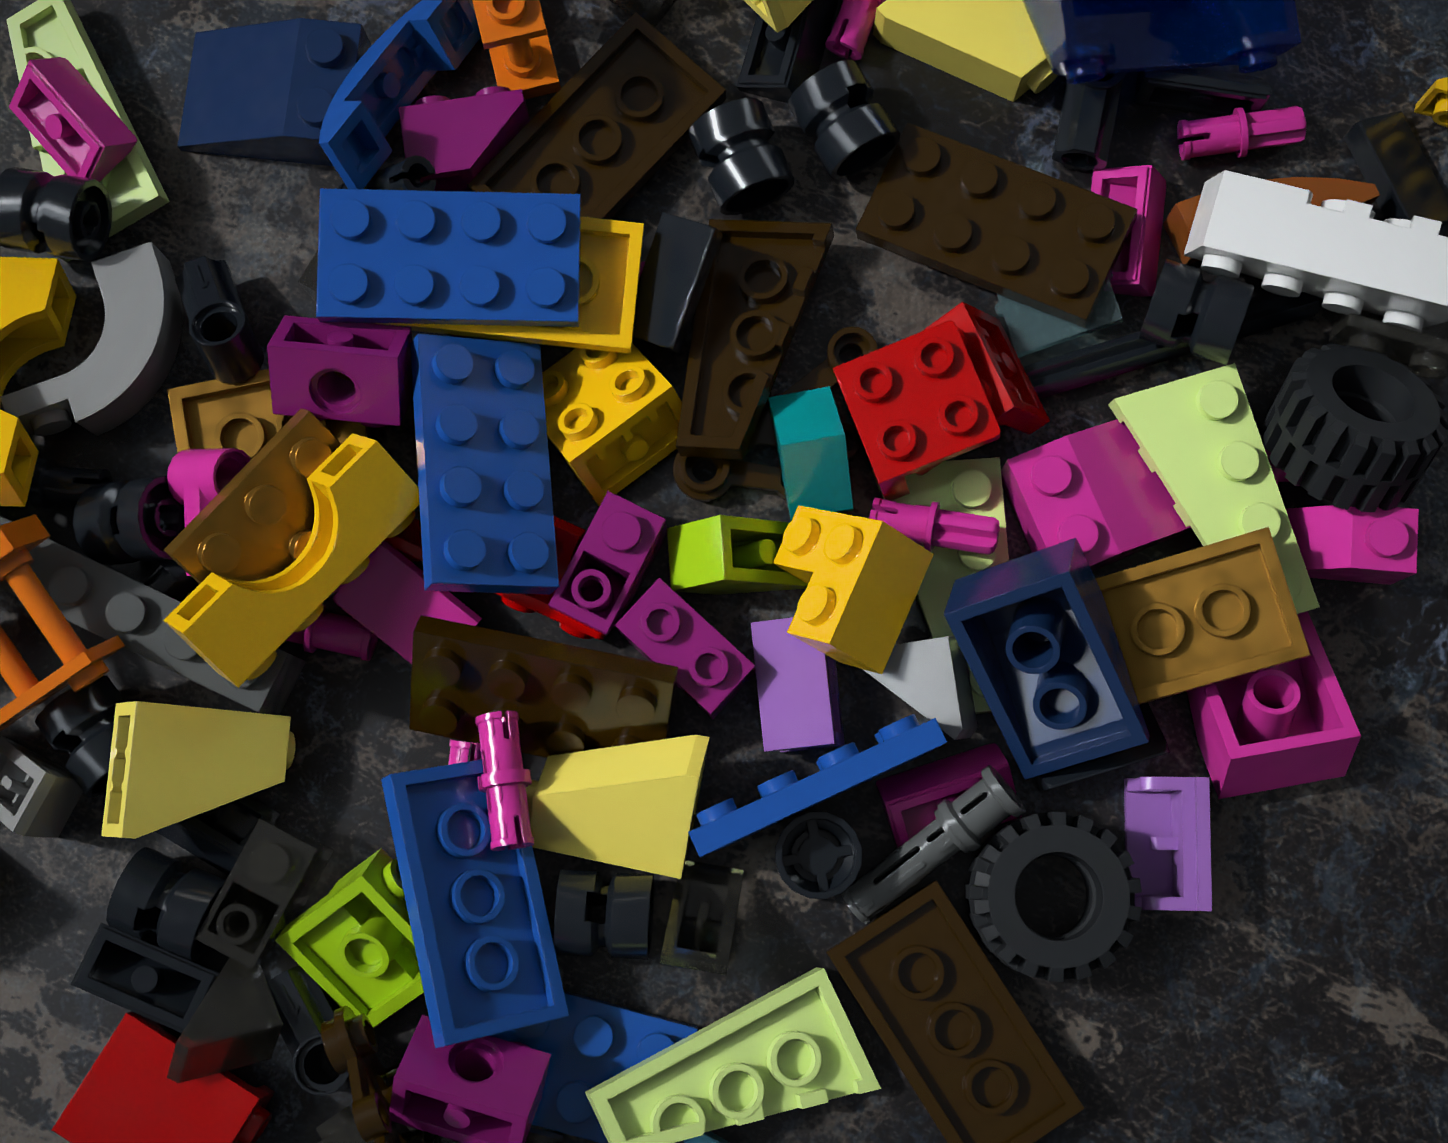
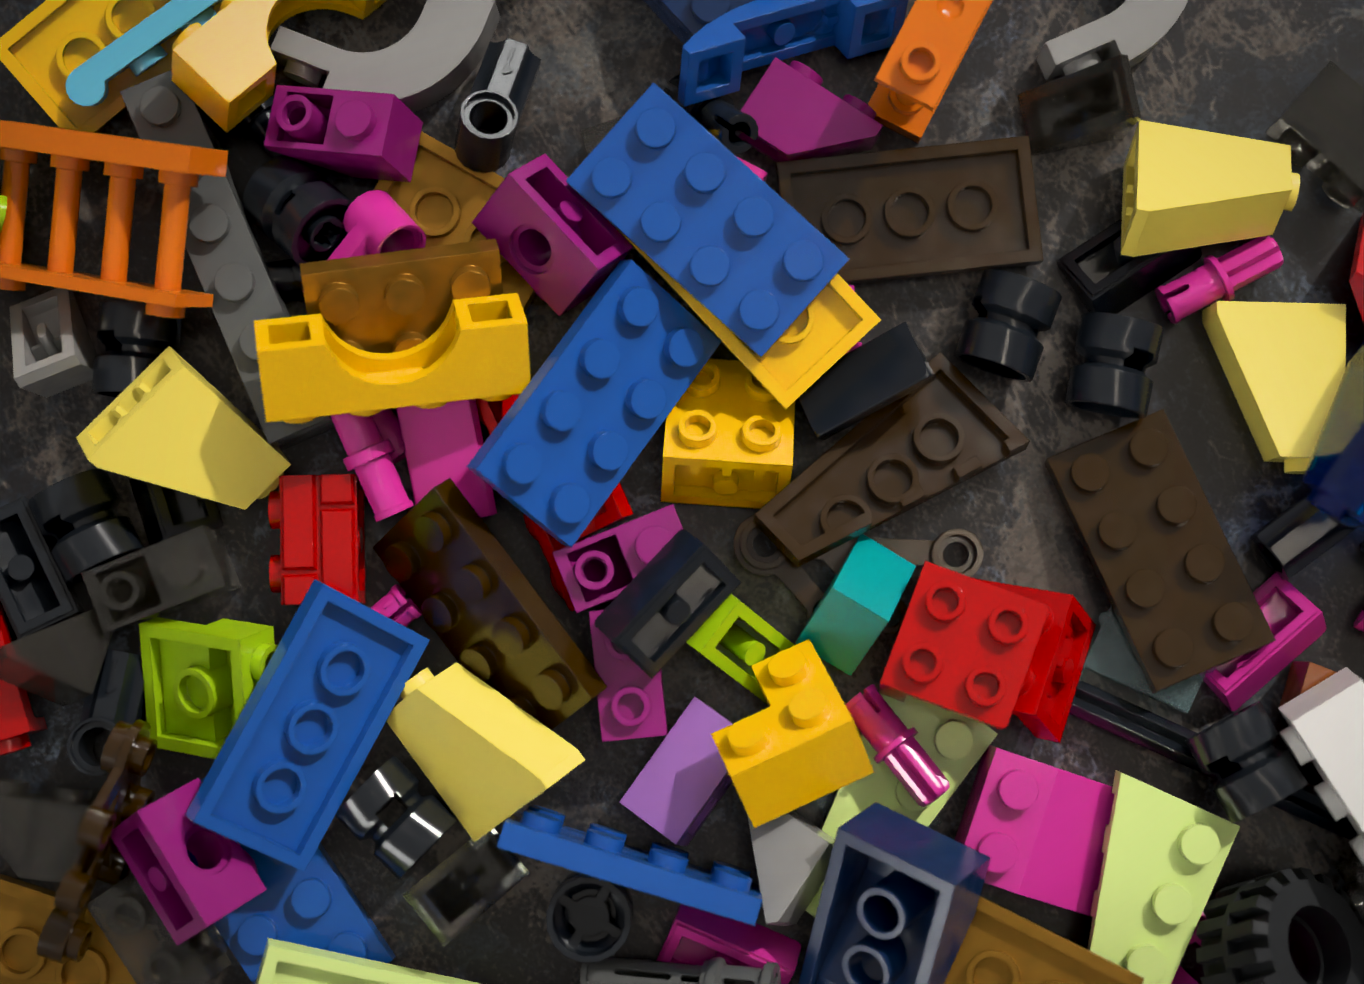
camera: 40 degrees right, 5 degrees up
dark pink pin [475,711,534,851] -> none
none -> magenta slope [263,85,423,182]
none -> red brick [268,474,366,606]
none -> dark pink pin [330,413,414,522]
none -> black slope [594,529,741,679]

